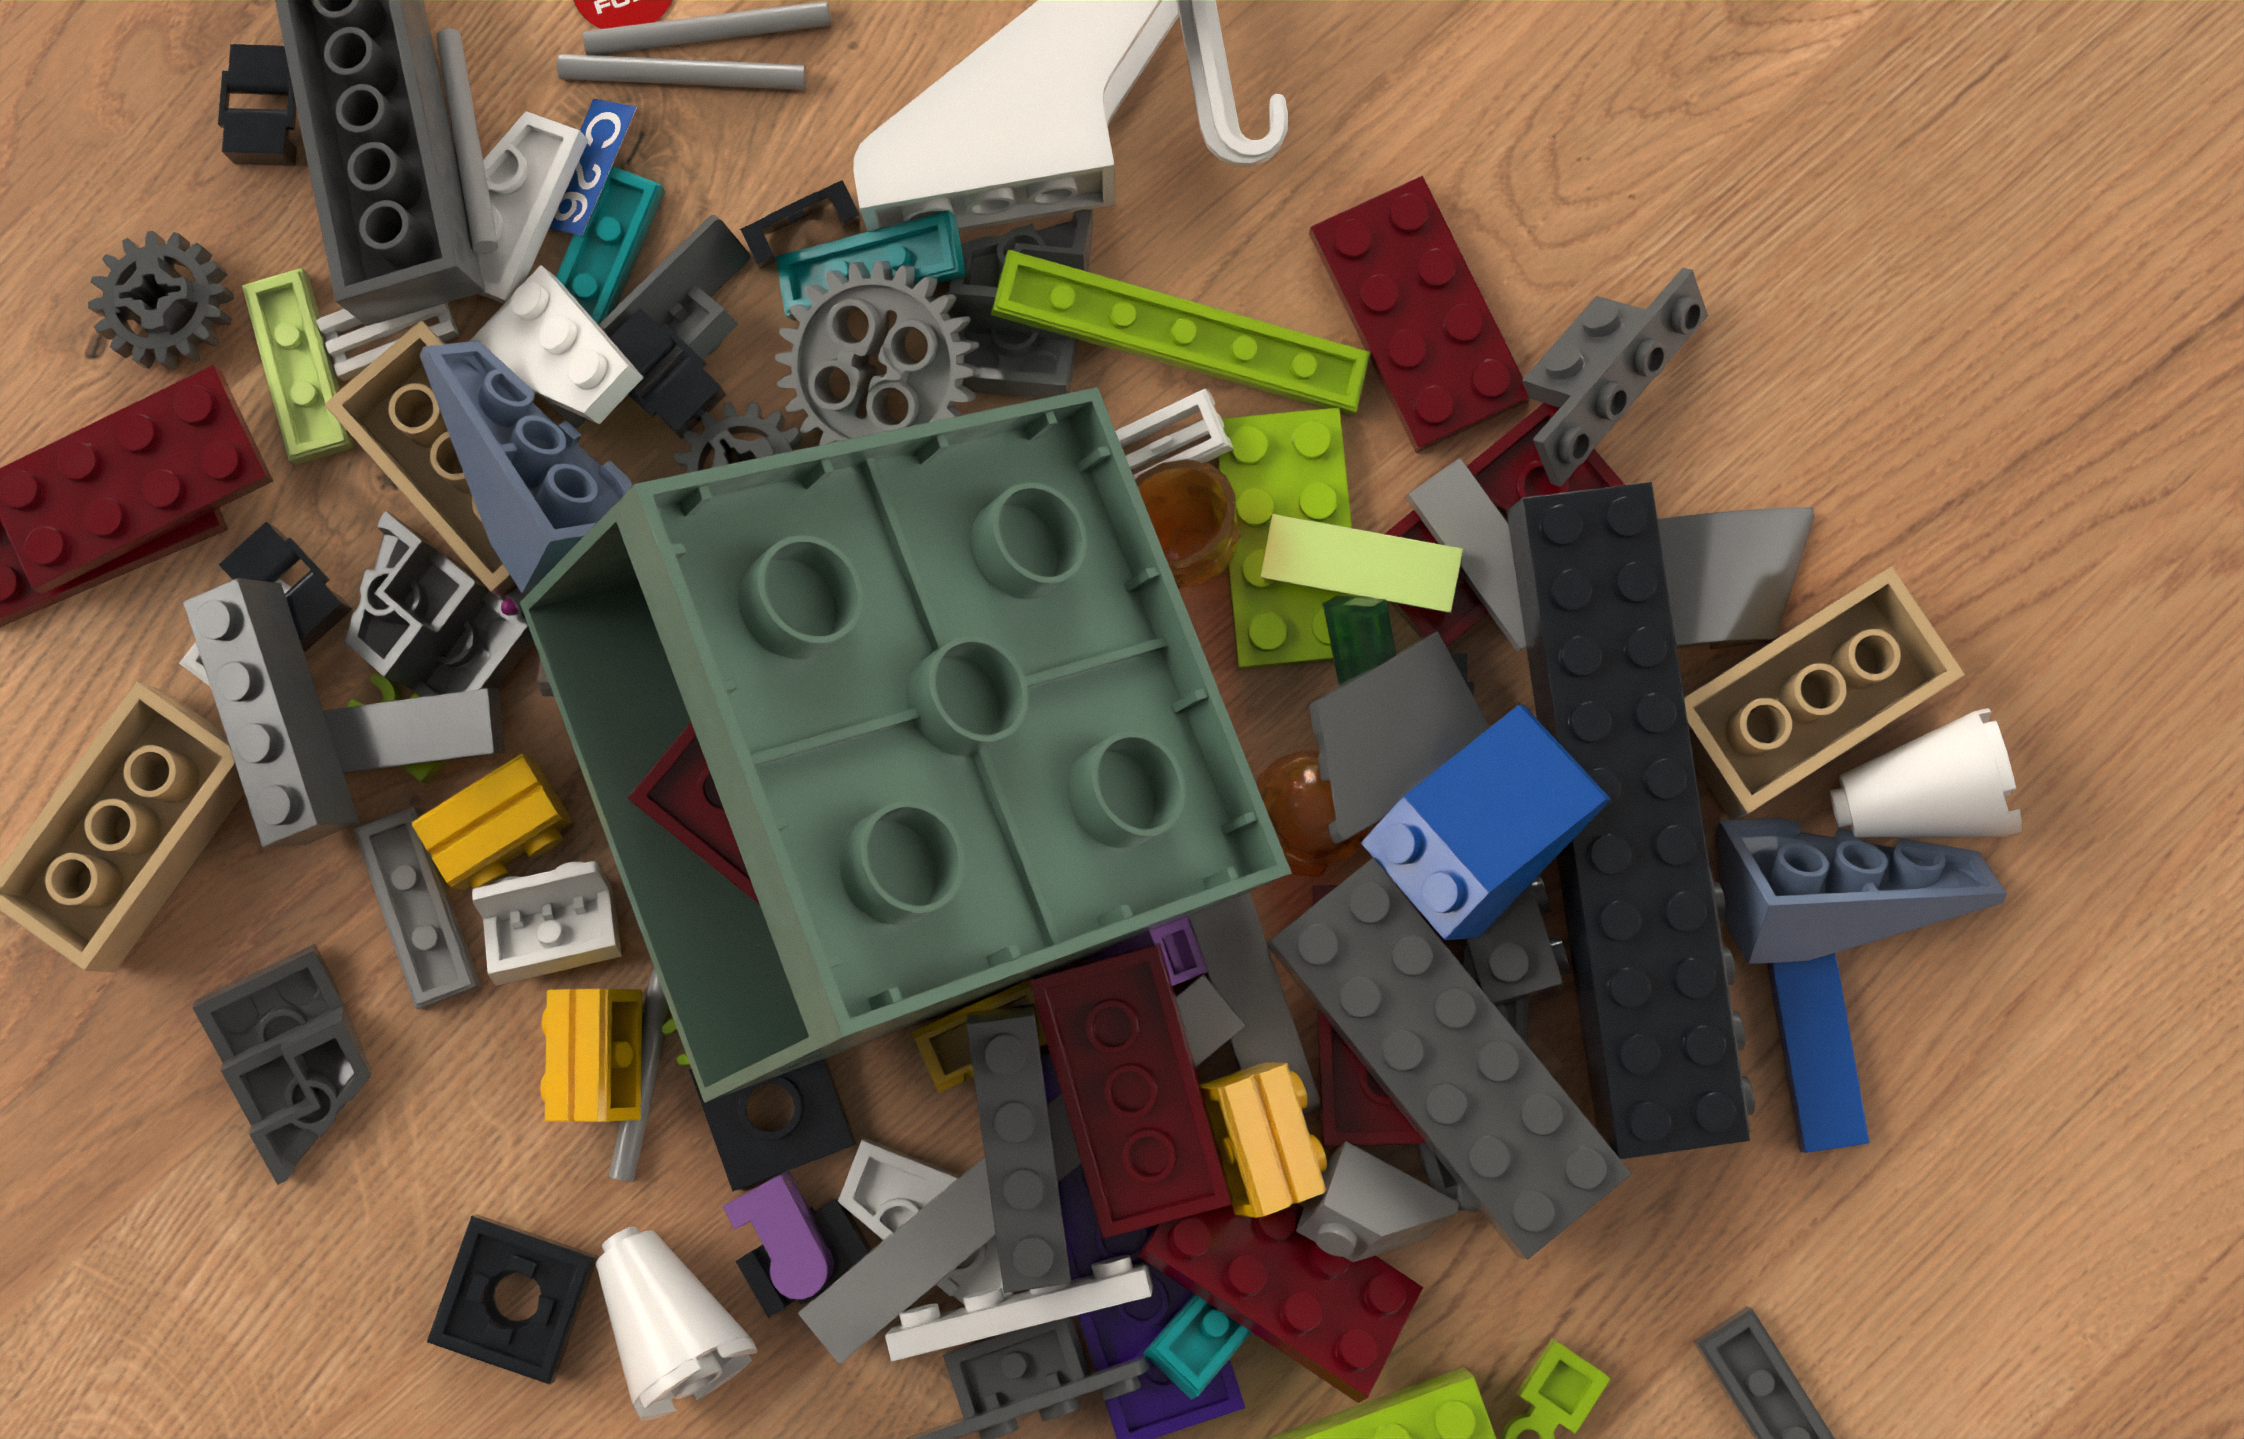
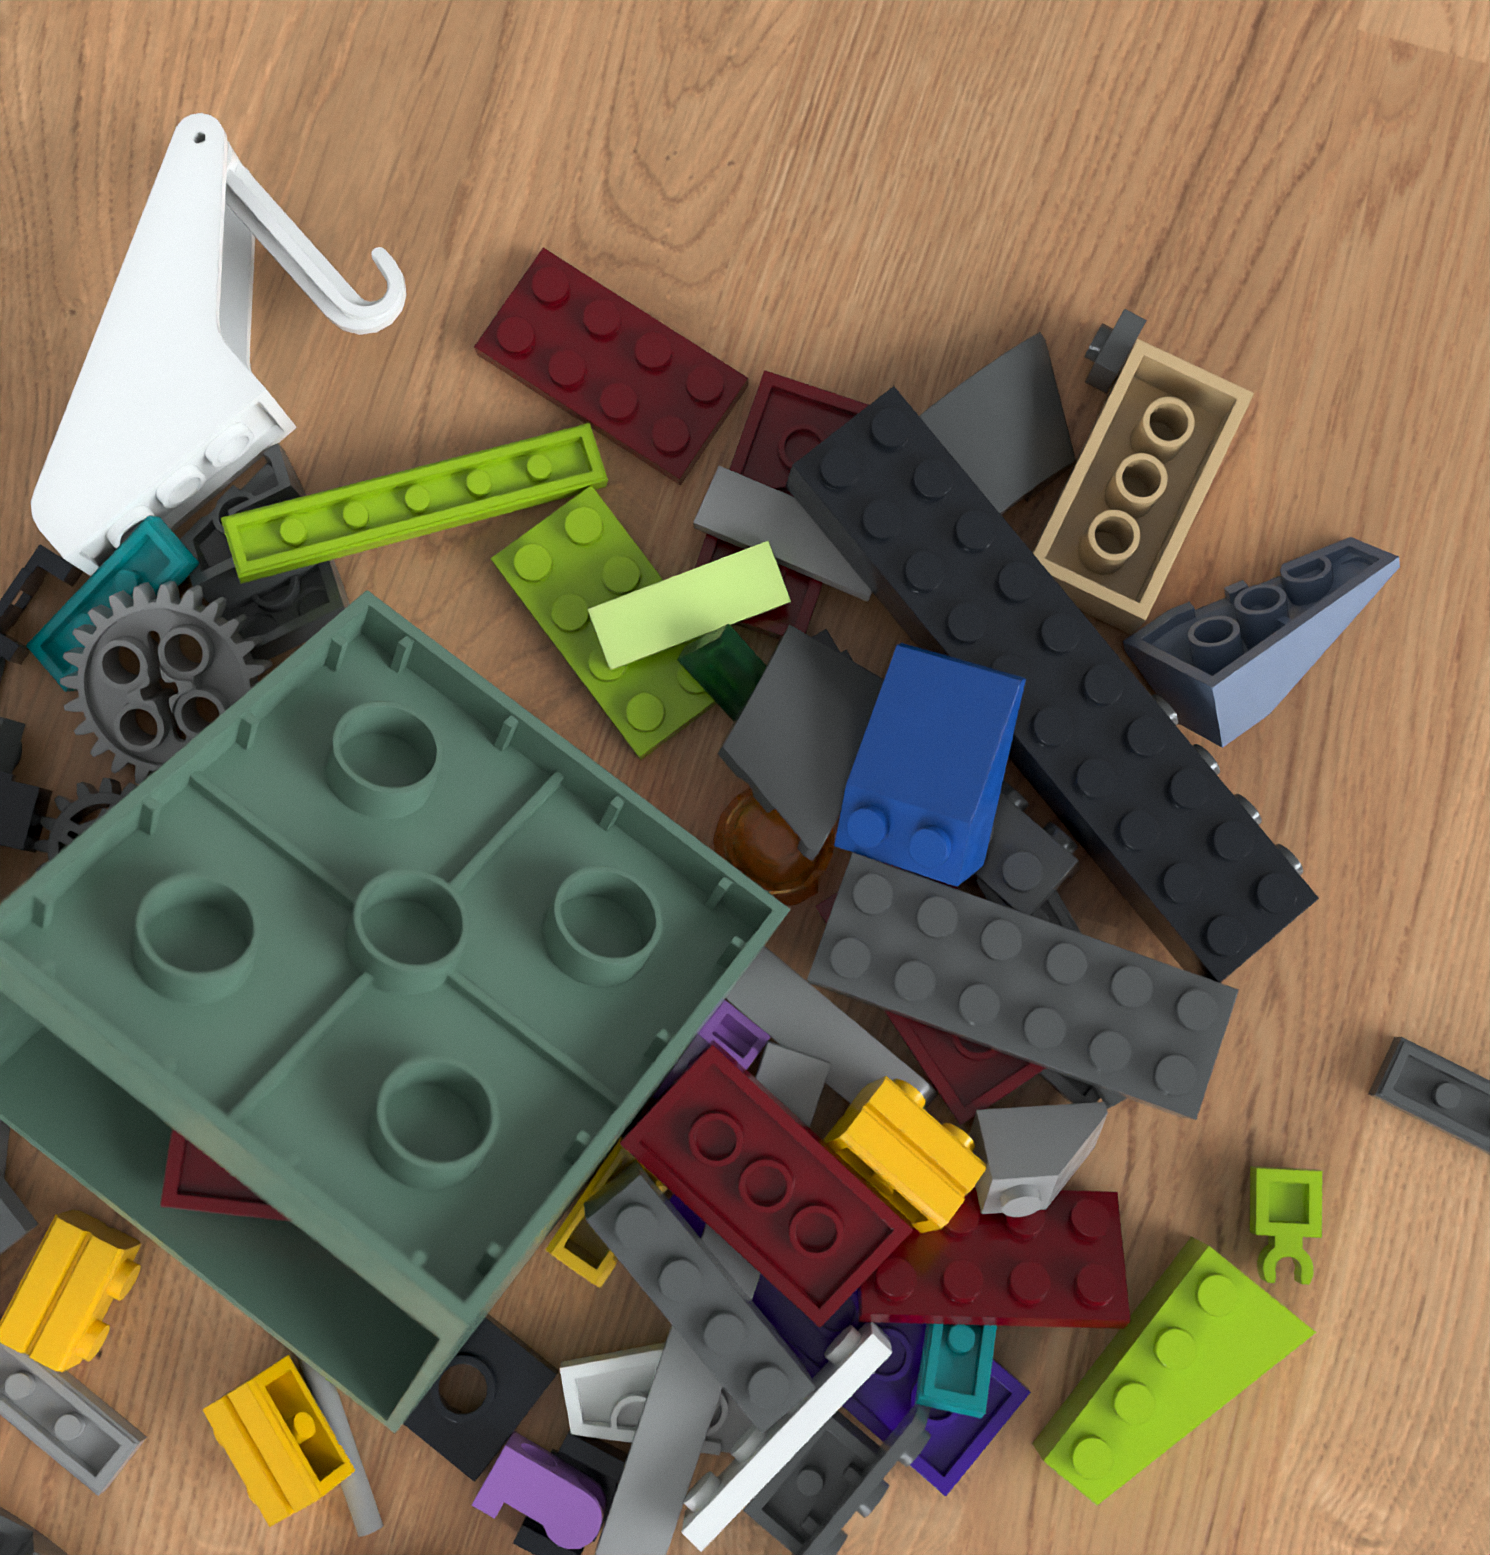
camera: 30 degrees left, 0 degrees up
white bracket [472,861,622,986] -> none
white tile [1115,388,1234,493] -> none
clear orange helmet [1135,459,1242,589] -> none
dark grey bracket [1522,268,1708,487] -> none
blue tile [1767,953,1870,1153] -> none
white cone [1829,708,2022,837] -> none
none -> dark grey plate [1084,309,1147,394]

